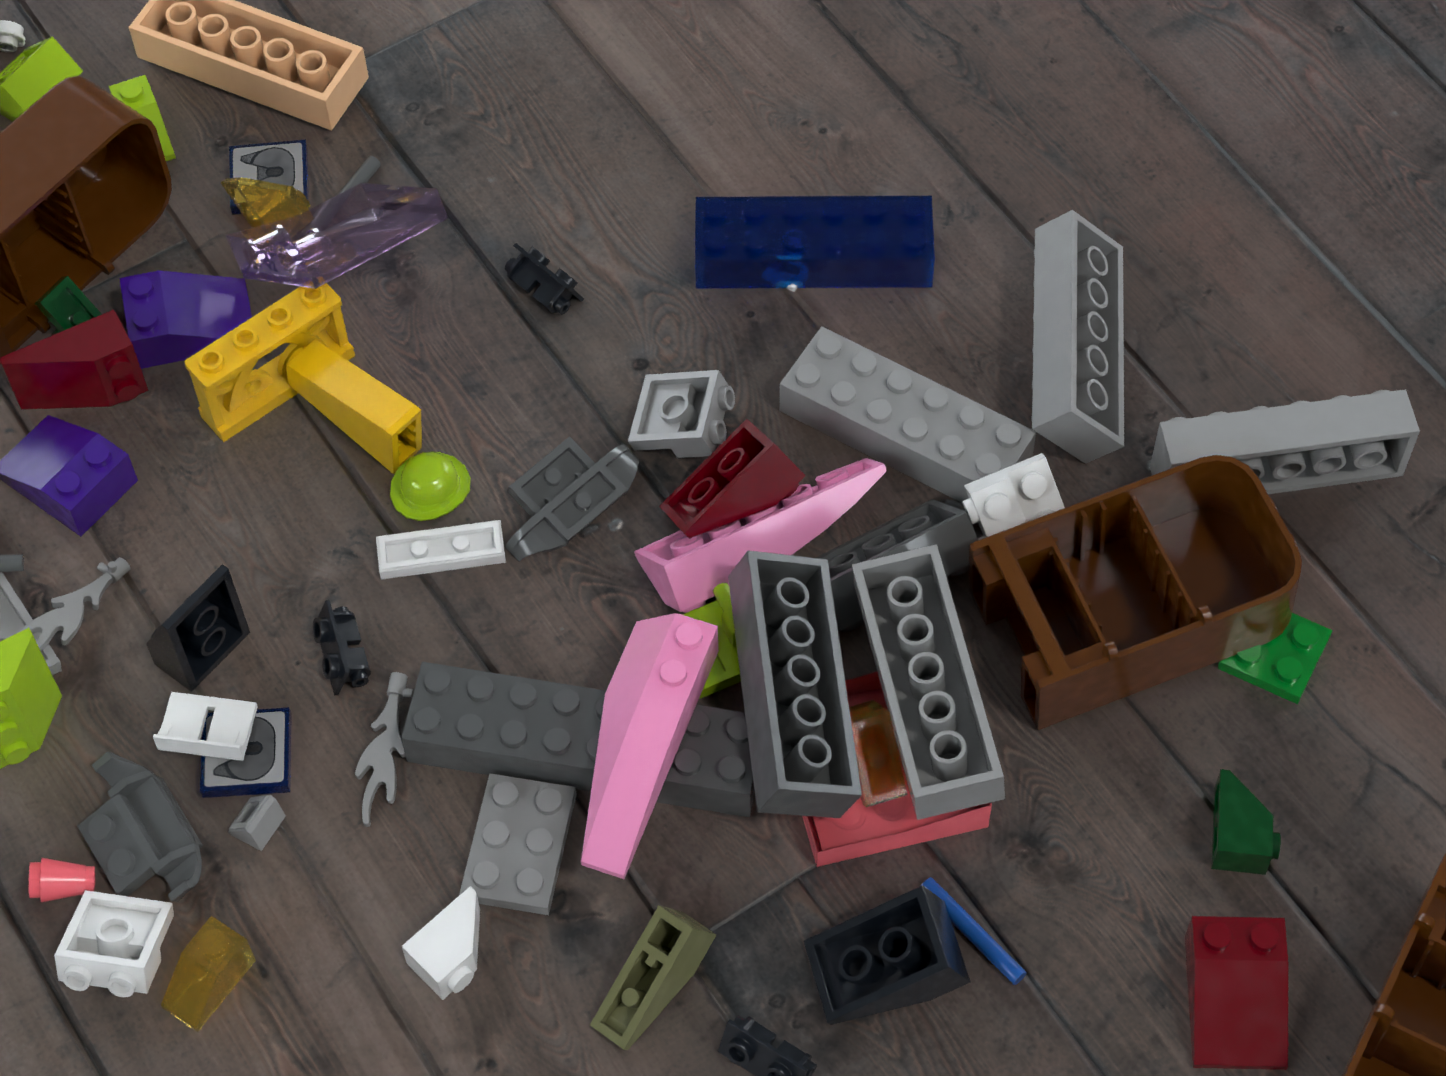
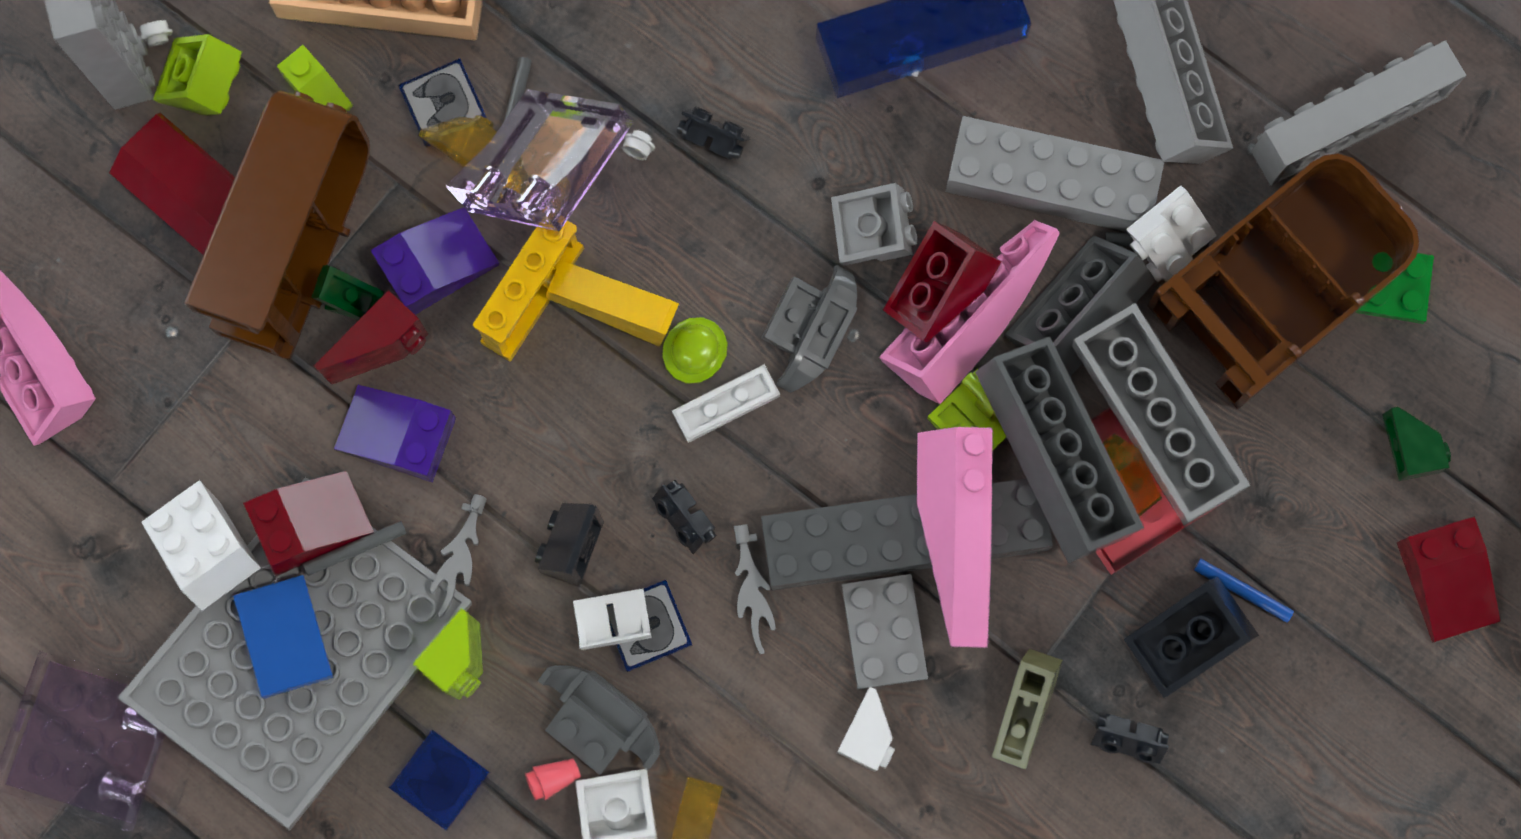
camera: 20 degrees left, 20 degrees up
light grey slope [228,795,286,851] -> none
none -> white plate [622,130,655,160]

